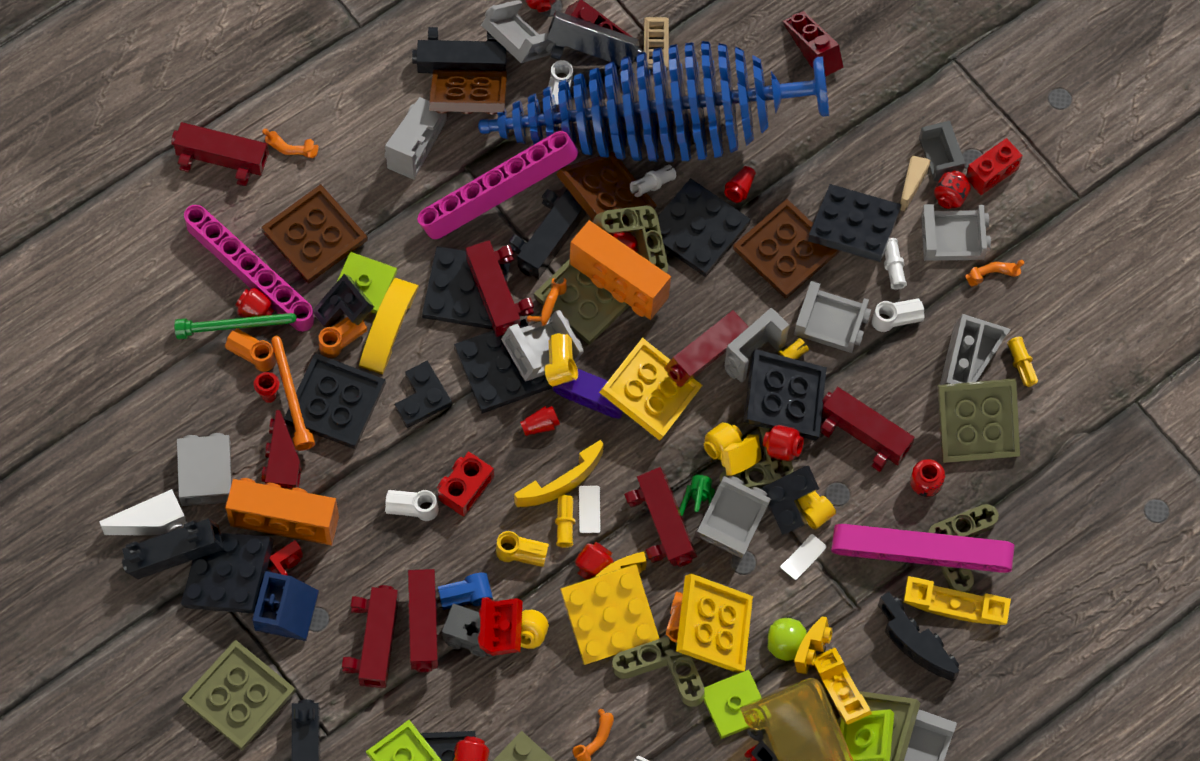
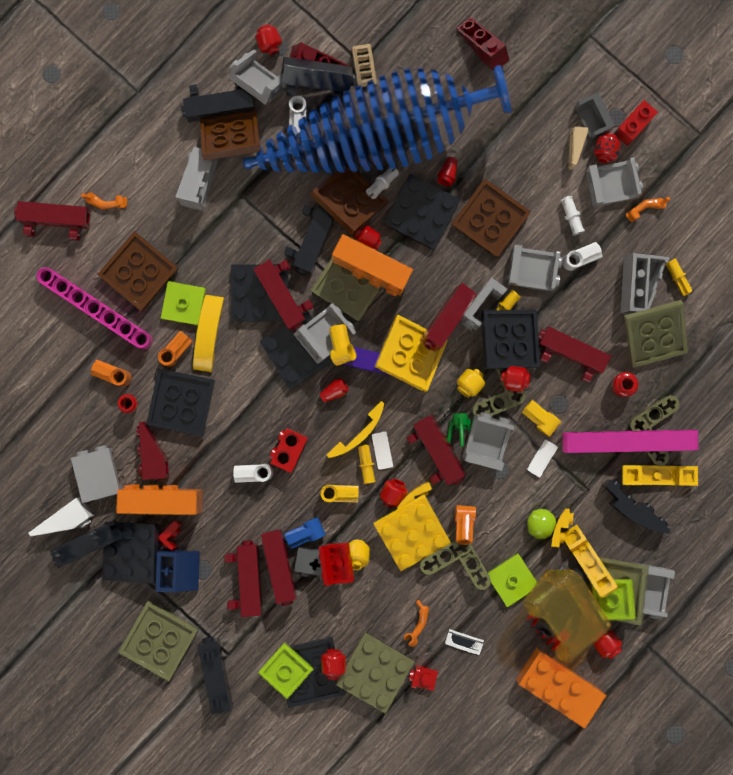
camera: 10 degrees left, 20 degrees up
green piece [174,313,297,340] -> none
red head [235,288,274,318] -> none
orange piece [271,336,315,451] -> none
black plate [313,274,375,327] -> none
black plate [394,361,452,428] -> none
dark pink beam [417,131,578,239] -> none
orange piece [527,278,567,326] -> none
olive beam [593,206,668,273] -> none
yellow plate [676,574,753,673] -> none
yellow slope [721,434,762,476] -> none
black plate [762,466,819,535] -> none
black plate [808,184,902,262] -> none

